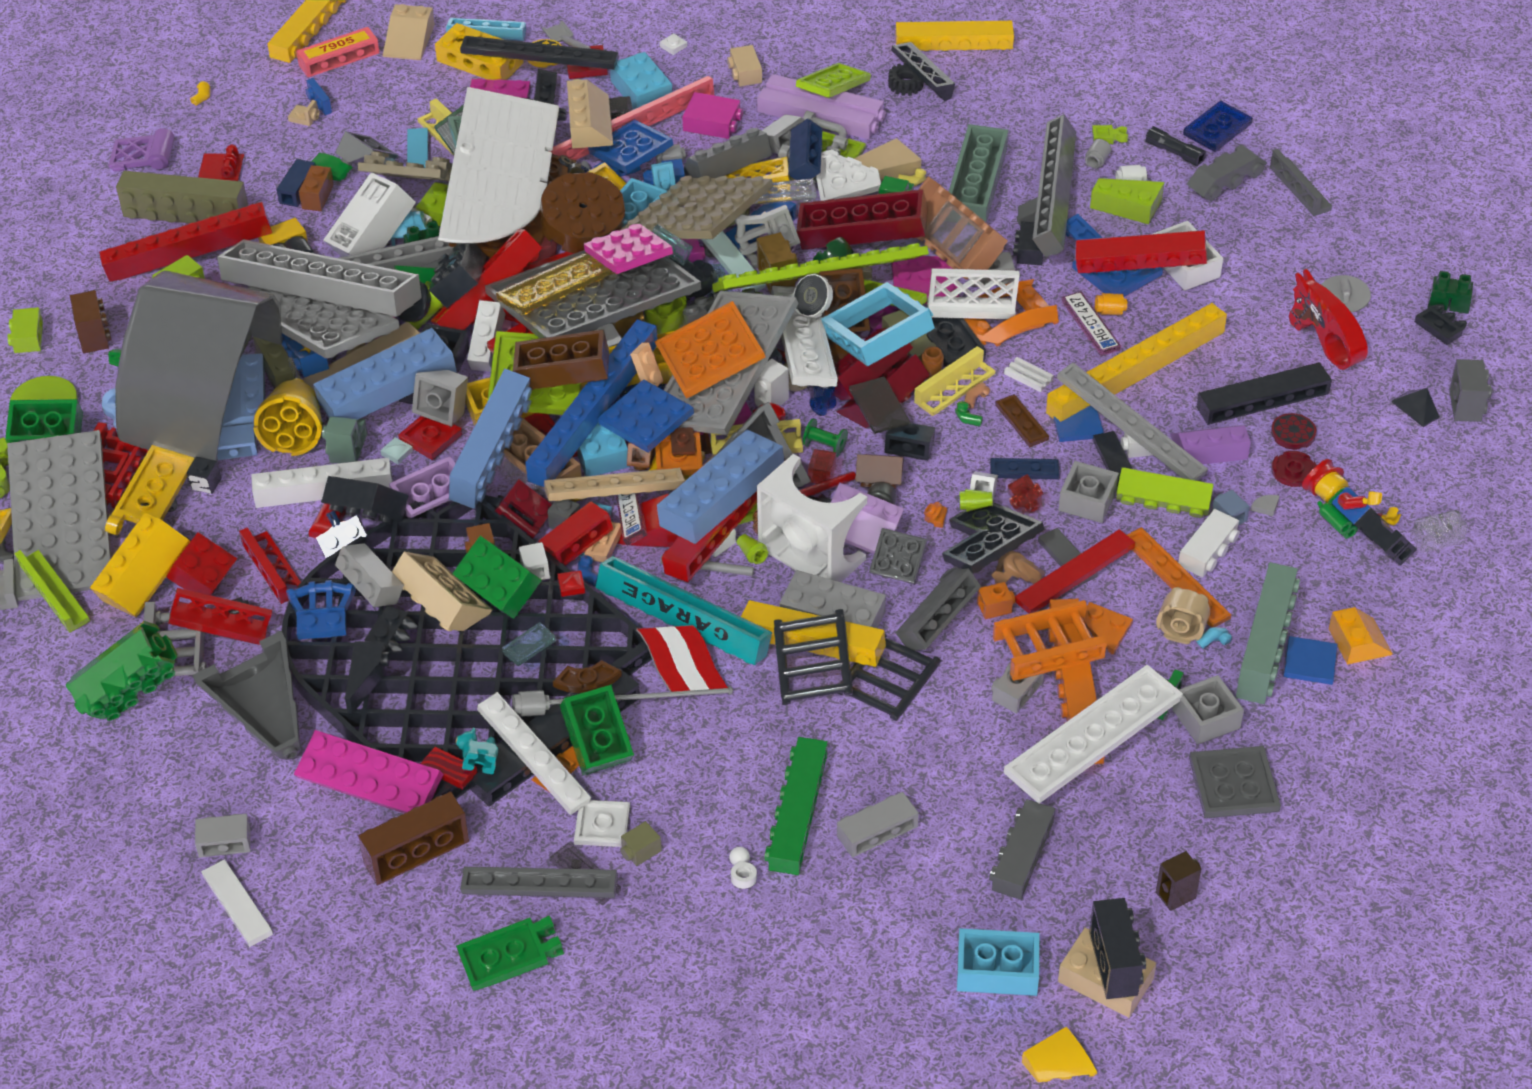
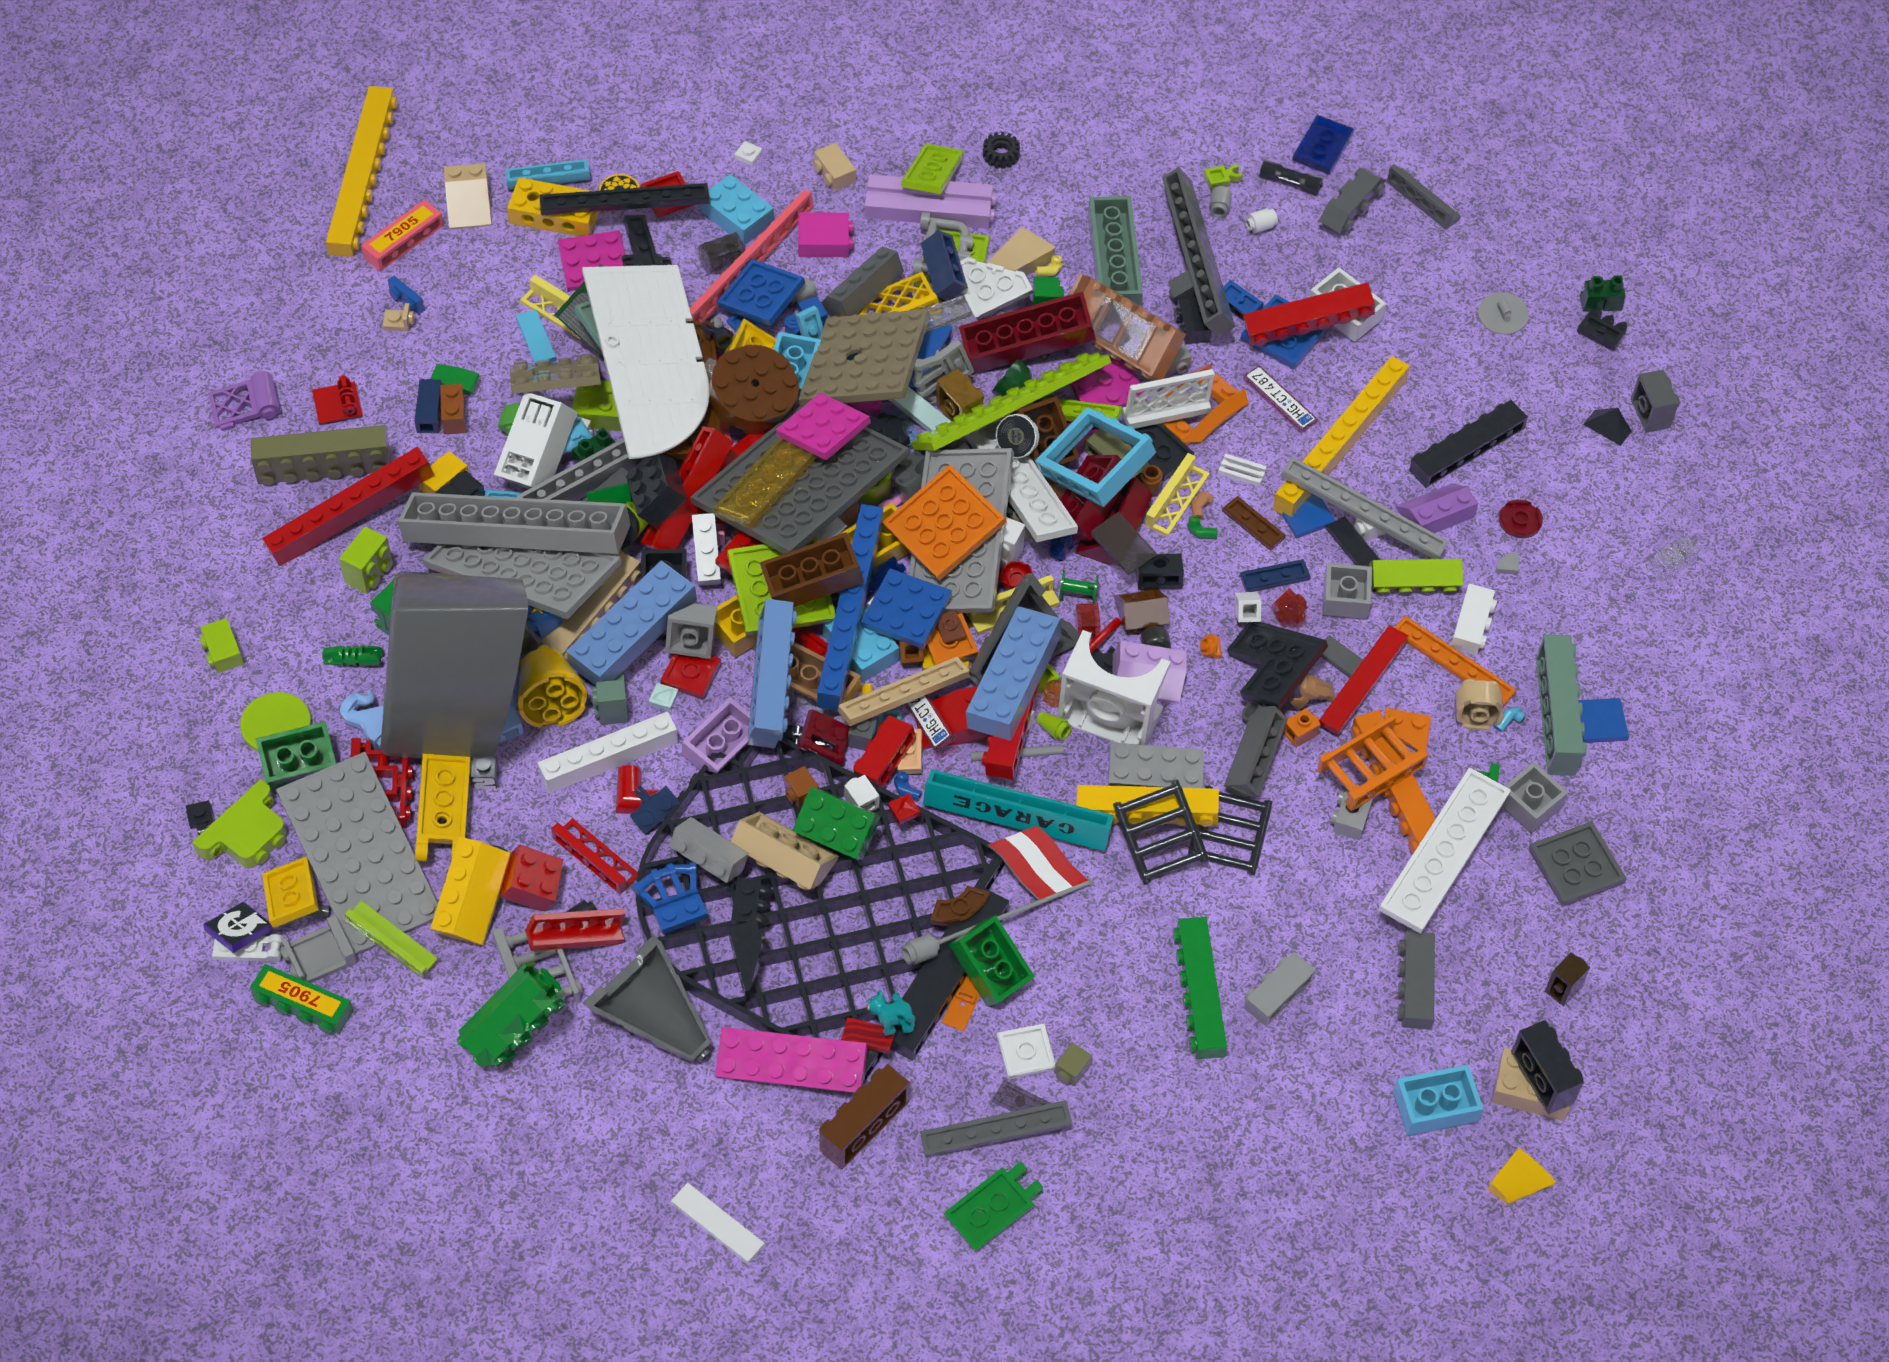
camera: 20 degrees left, 10 degrees up
reddish brown brick [70,290,112,354] -> none
yellow arm [190,81,211,106] -> none
light grey brick [195,814,250,858] -> none
black brick [321,476,409,524] -> none
slope [335,131,398,165] -> none
white plate [477,692,591,815] -> none
clear light blue tile [502,622,556,667] -> none
light grey piece [542,21,591,49] -> none
tan slope [567,79,613,149] -> none
light nougat plate [630,343,664,387] -> none
clear light blue plate [652,224,693,266] -> none
white plate [729,847,757,889] -> none
light grey brick [762,114,803,154] -> none
dark grey tile [869,528,928,585] -> none
black fence [891,42,955,101] -> none
yellow brick [895,20,1014,51] -> none
lime cone [959,489,993,512] -> none
lime wedge [1090,178,1164,225] -> none
light orange brick [1094,293,1127,315] -> none
sand blue brick [1212,490,1250,525] -> none
dark red tile [1271,413,1317,450] -> none
red animal [1289,269,1368,370] -> none
piece [1302,459,1417,566] -> none
light orange slope [1329,607,1393,665] -> none

